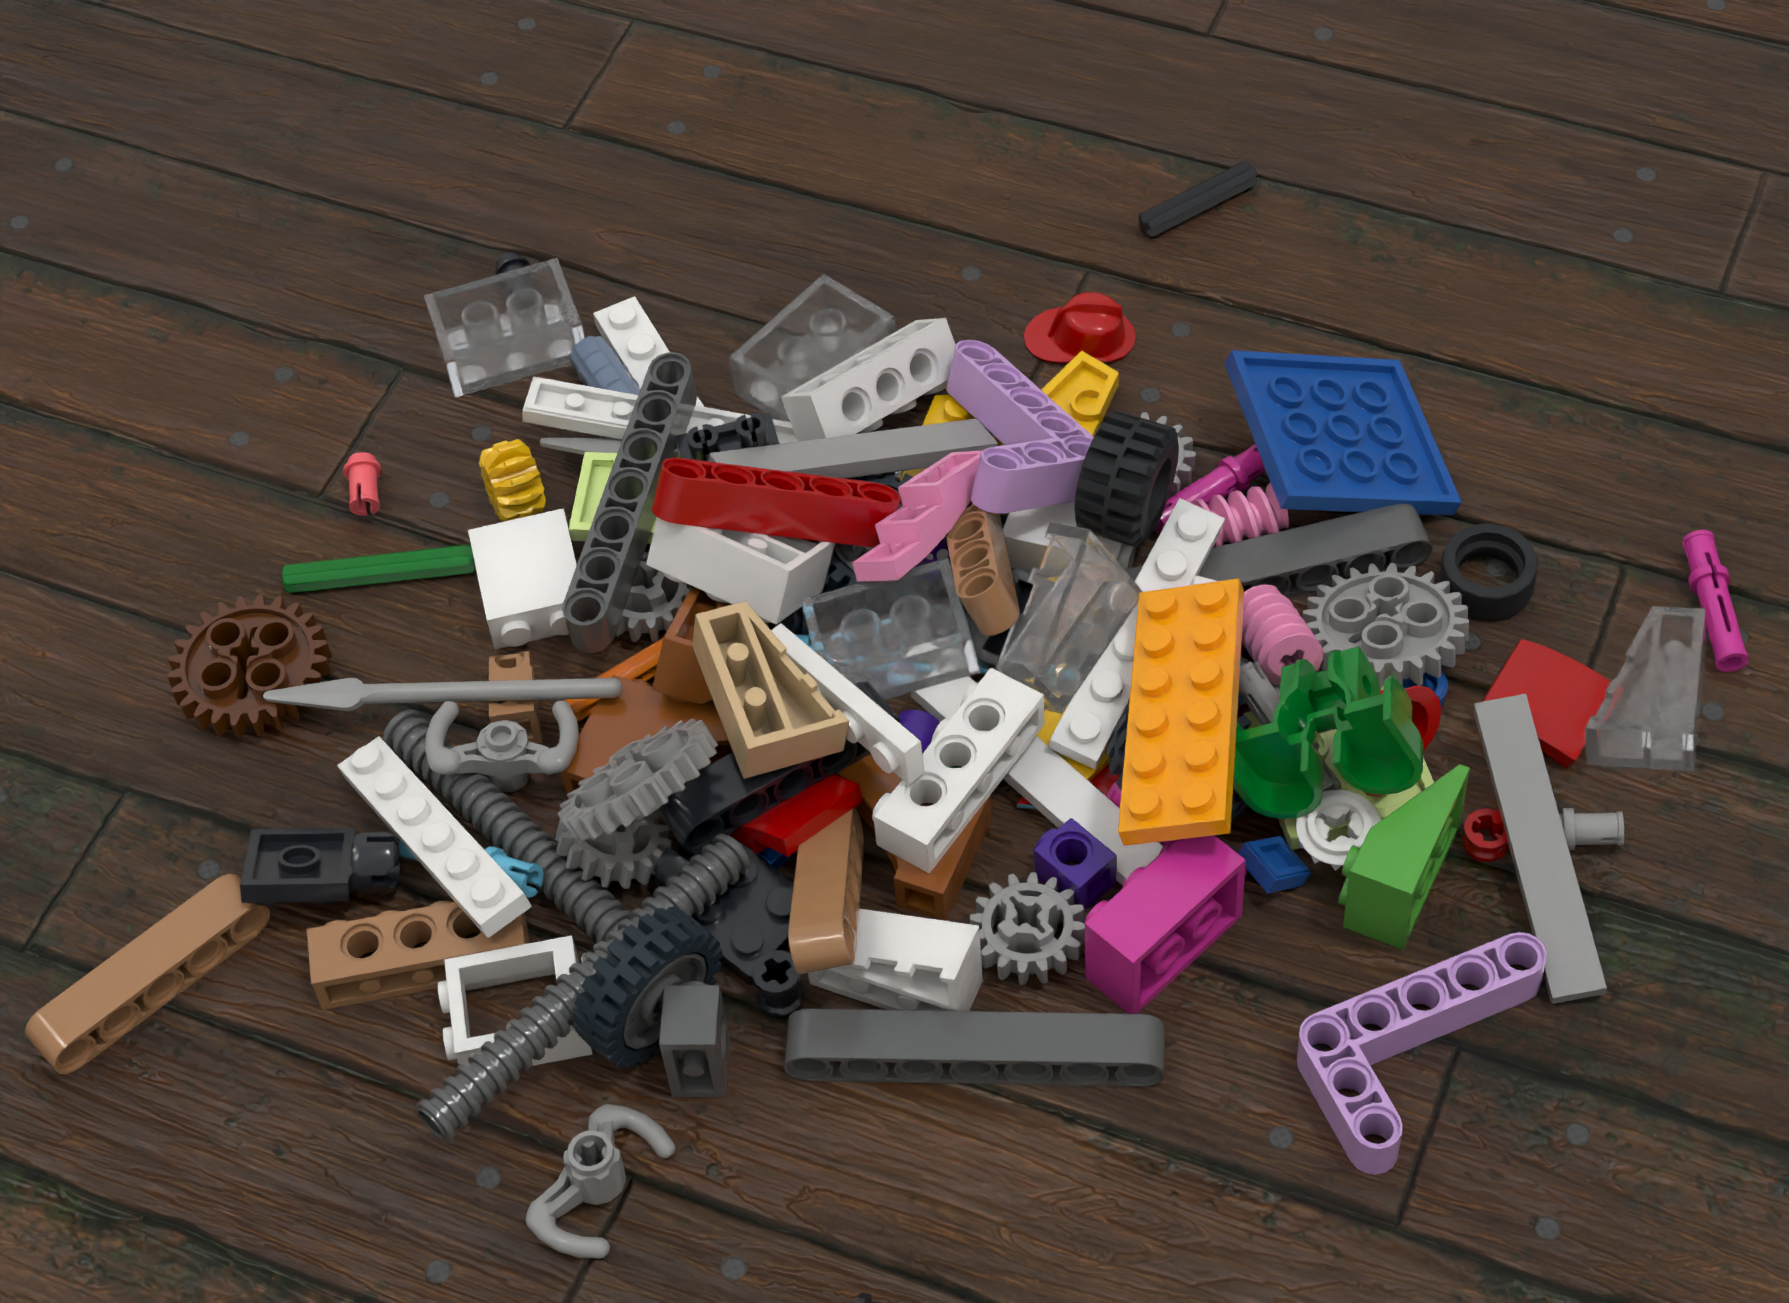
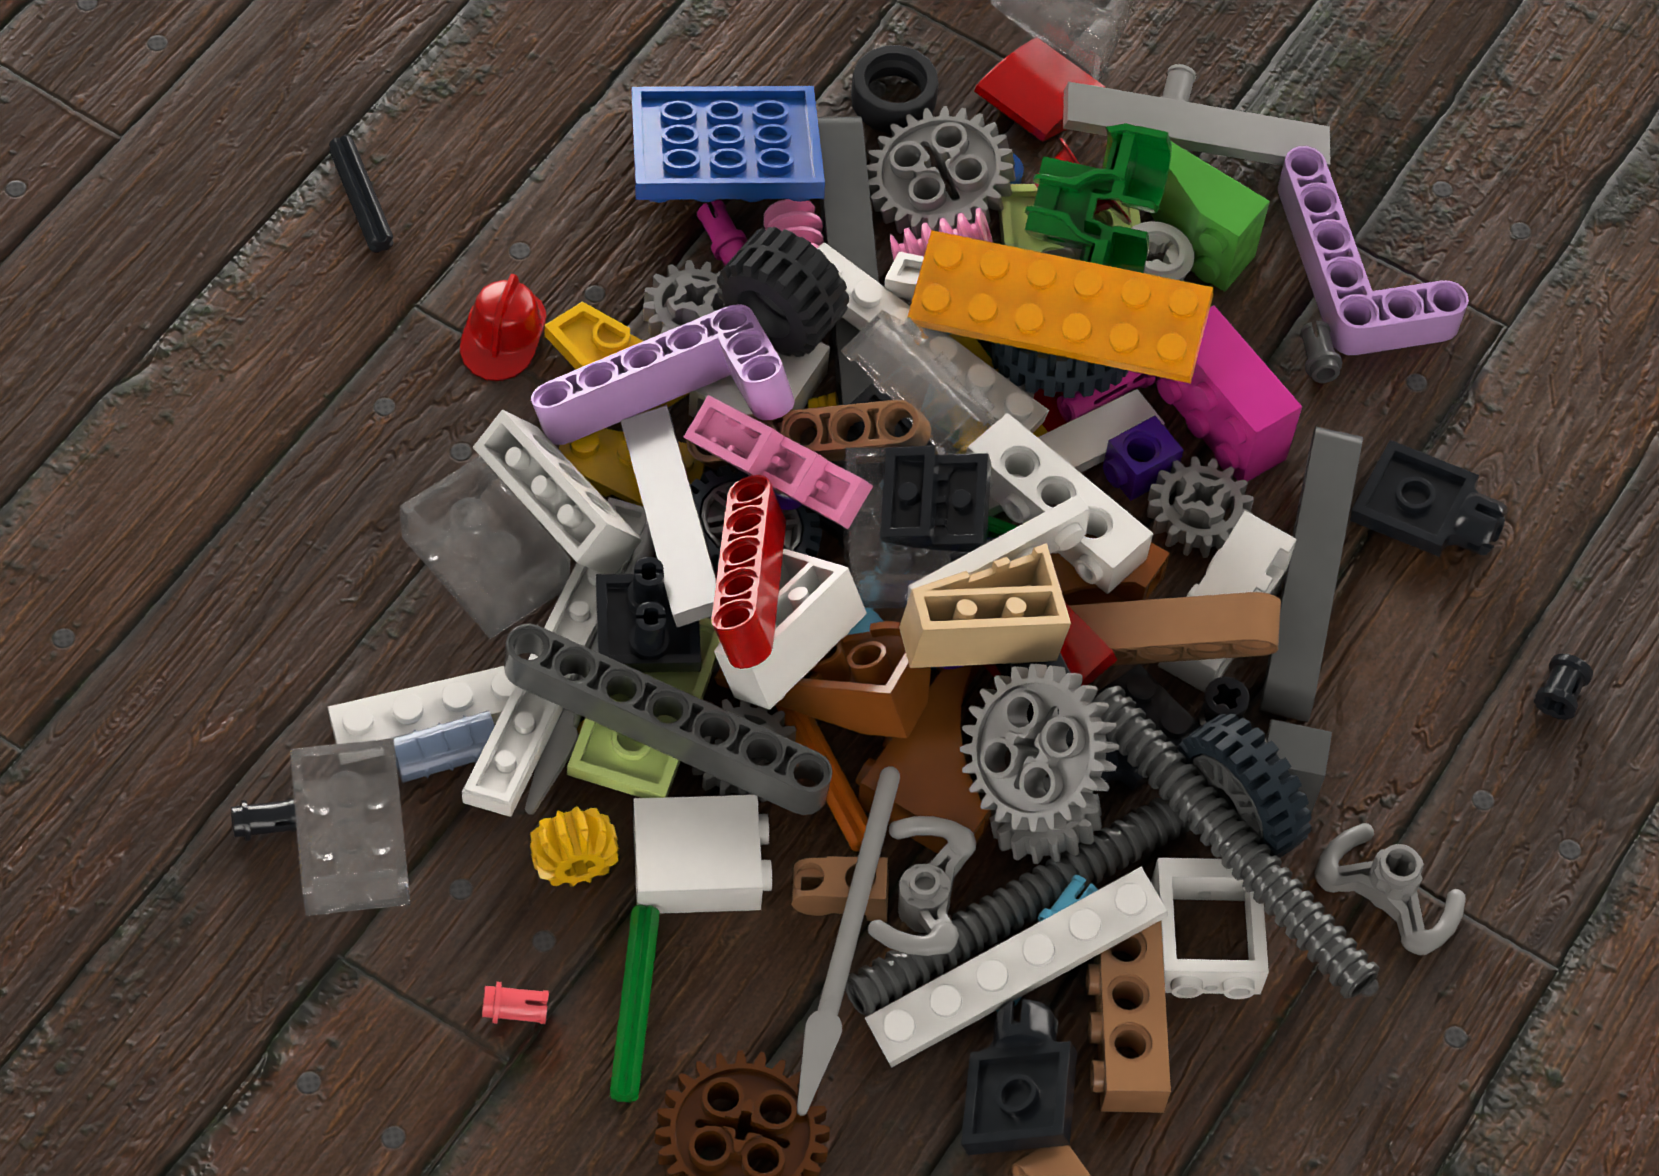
camera: 90 degrees left, 5 degrees up
none -> black slope [880,446,991,552]
none -> dark grey pin [1300,321,1343,383]
none -> black plate [1350,440,1507,557]

